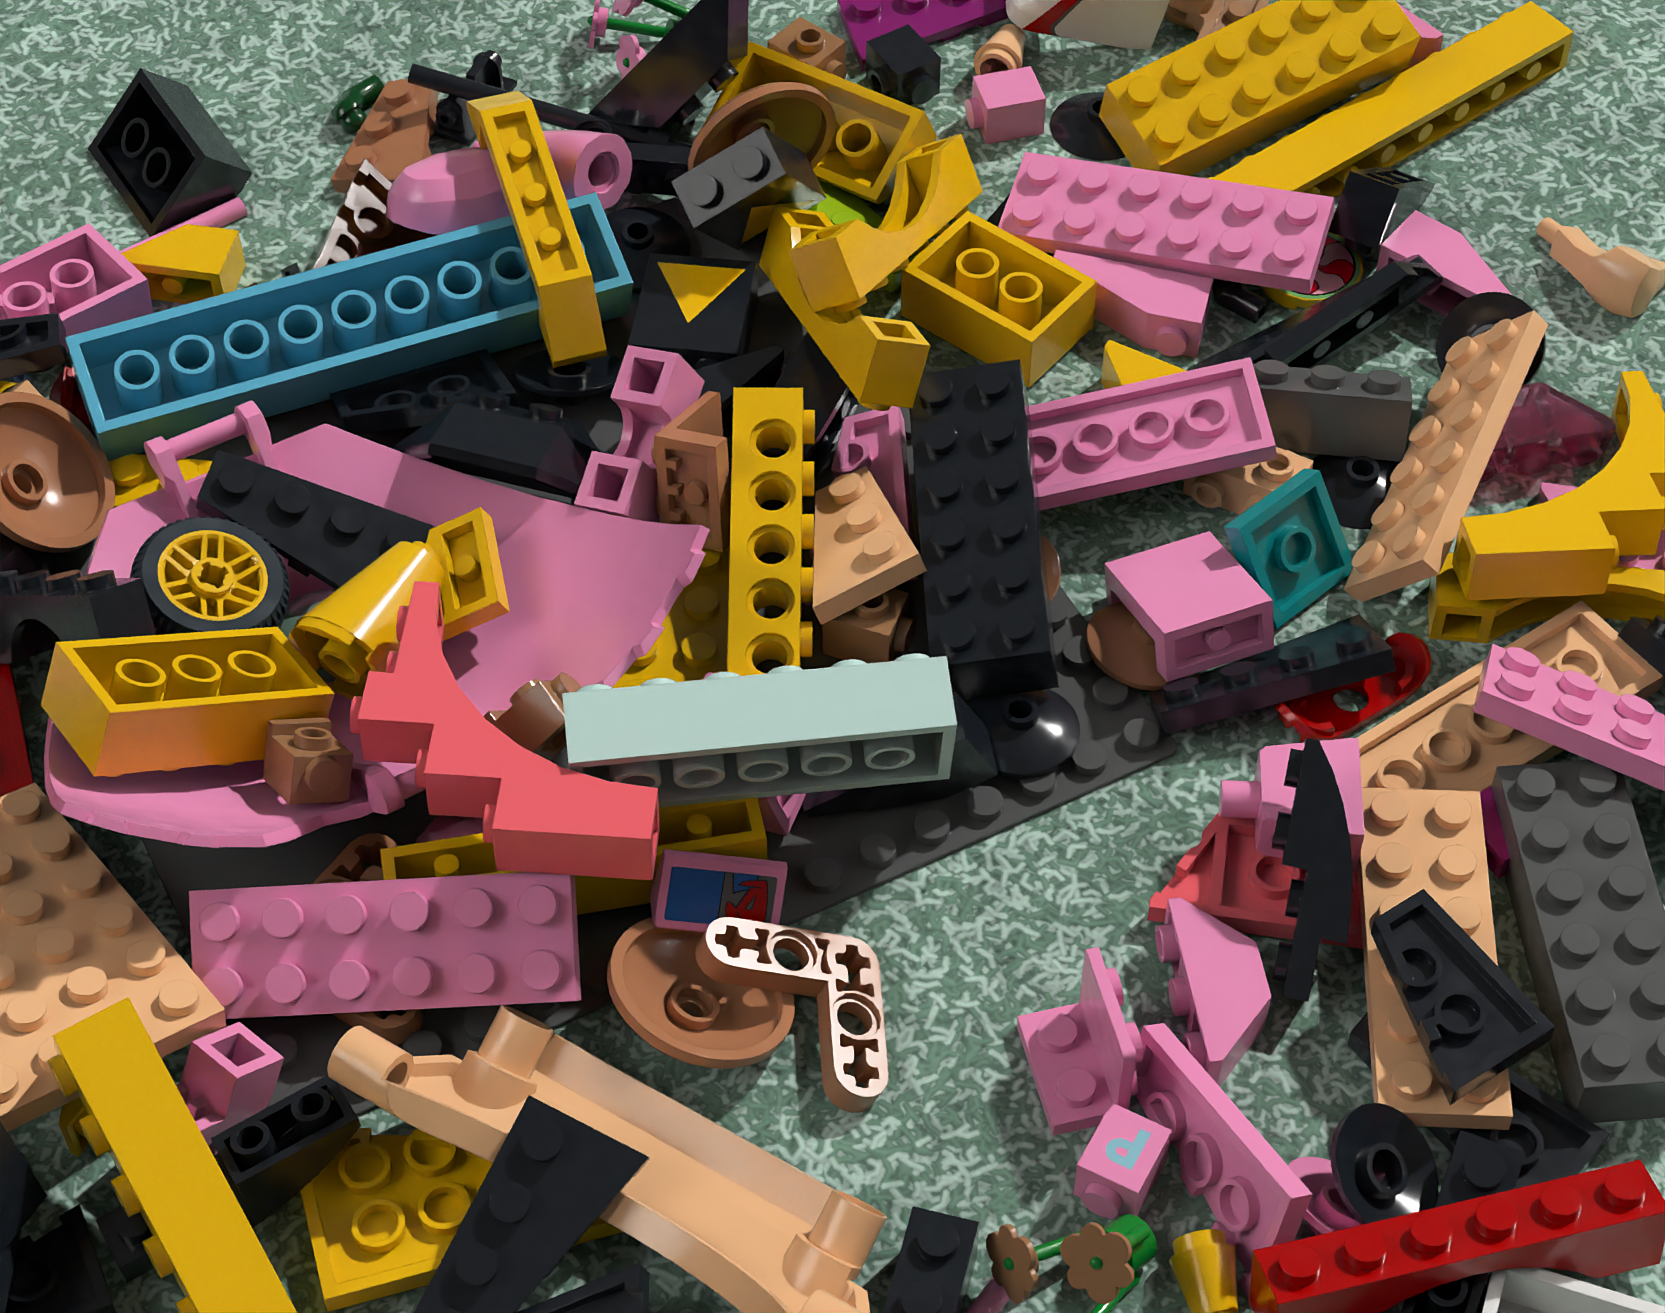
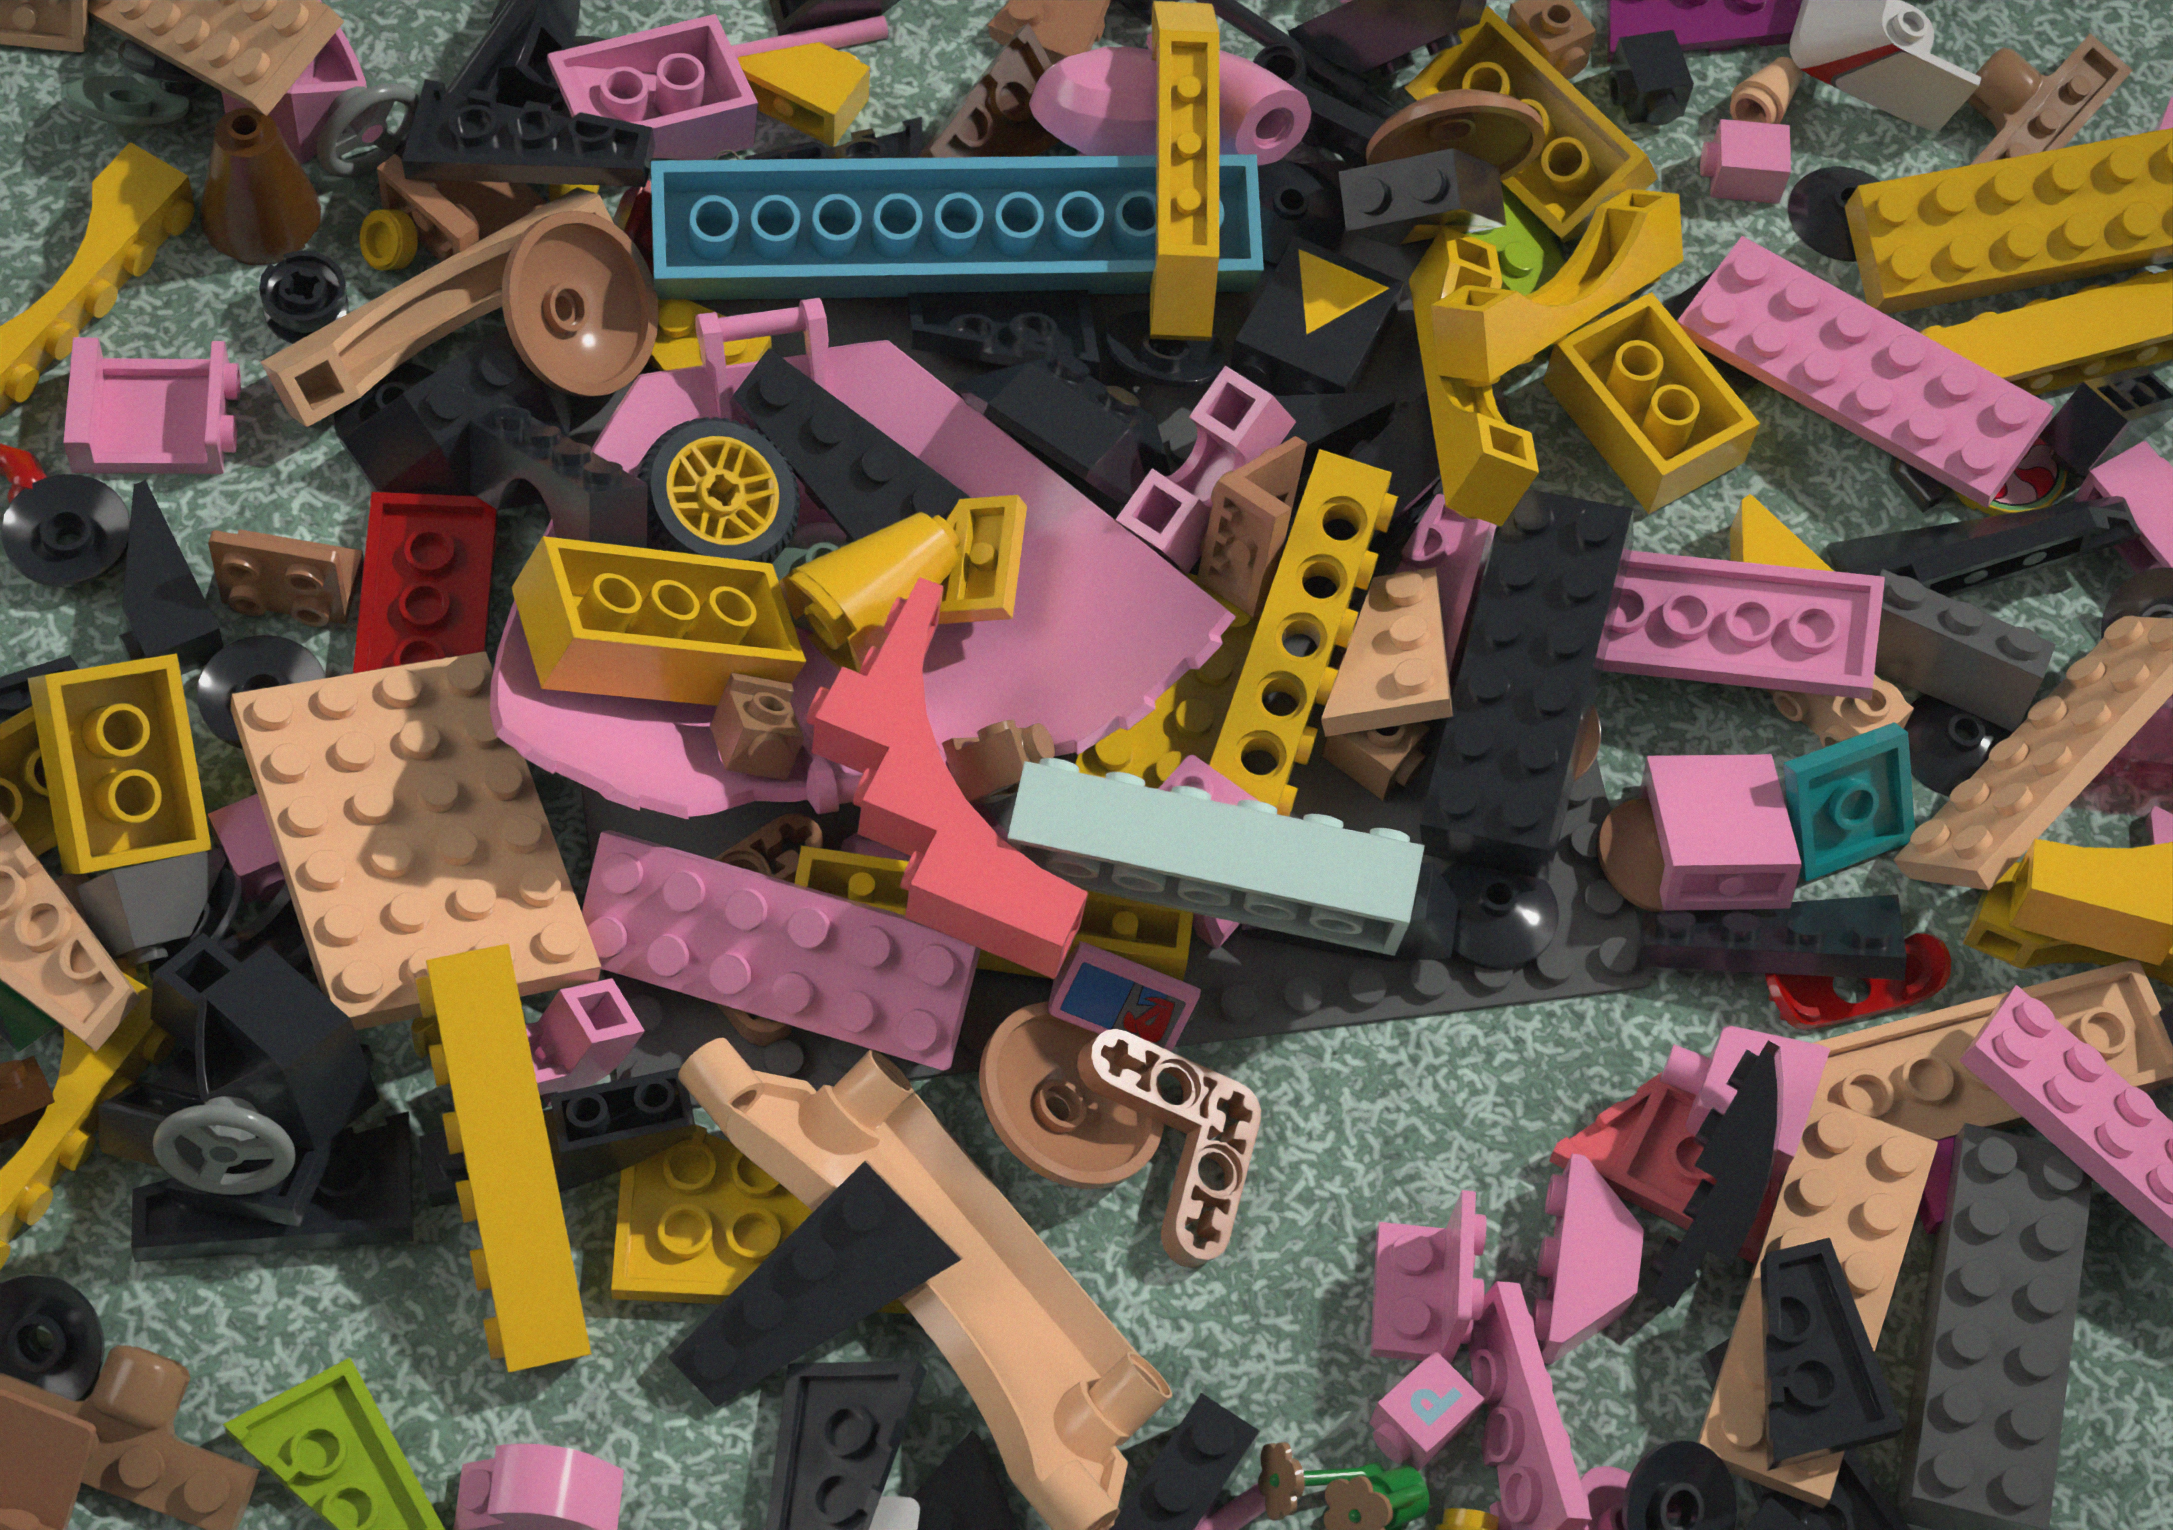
camera: 10 degrees right, 10 degrees up
bright pink slope [1053,250,1213,358] -> none

